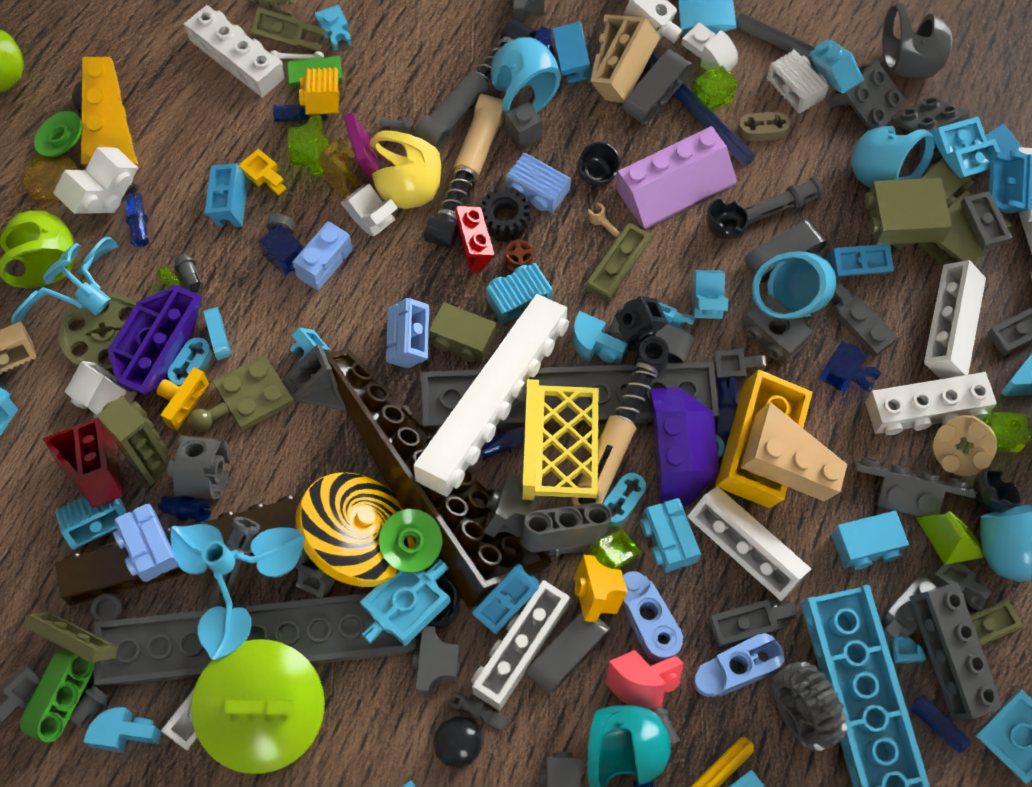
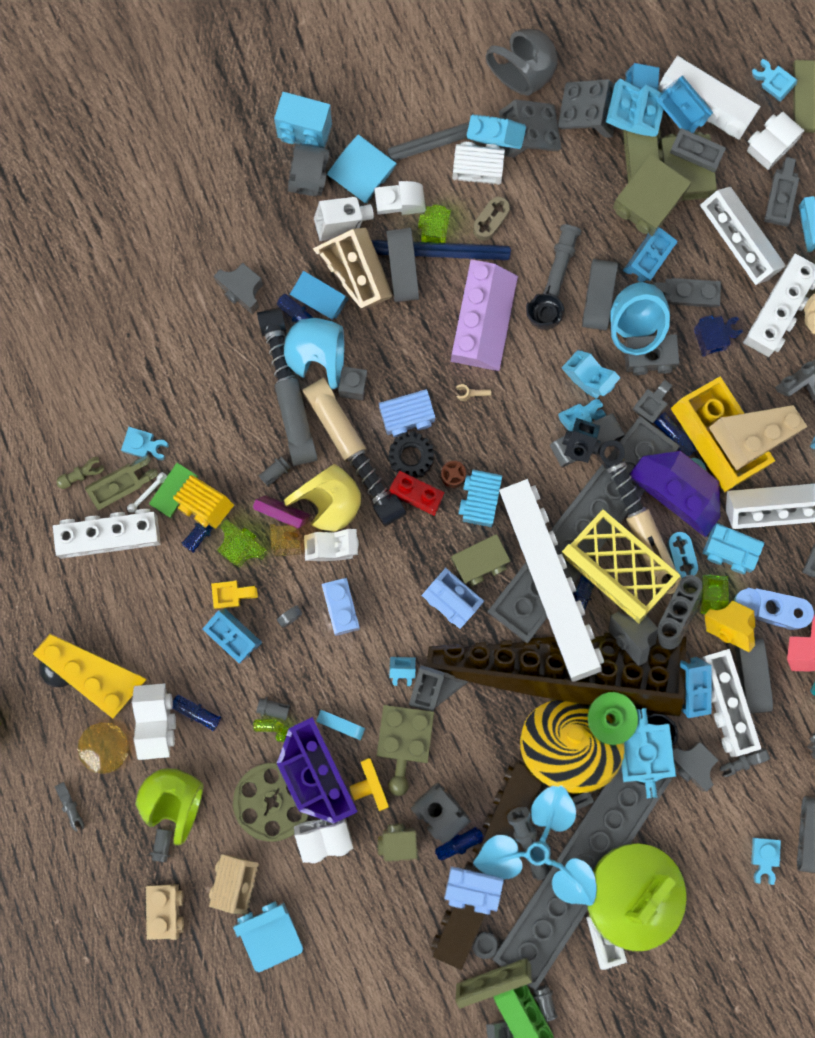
camera: 50 degrees left, 15 degrees up
medium azure plant [11,237,119,325] -> none
bright green dish [34,111,83,158] -> none
dark red wedge [42,418,123,508] -> none
medium azure brick [55,497,127,550] -> none
medium azure brick [83,707,162,753] -> none
medium azure beam [168,337,212,386] -> none
clear blue brick [259,224,303,276] -> none
black hair [433,716,484,768] -> none
medium azure brick [573,311,628,365] -> none
black hair [577,141,621,187] -> none
olive tile [585,222,652,302] -> none
medium azure piece [851,126,935,188] -> none

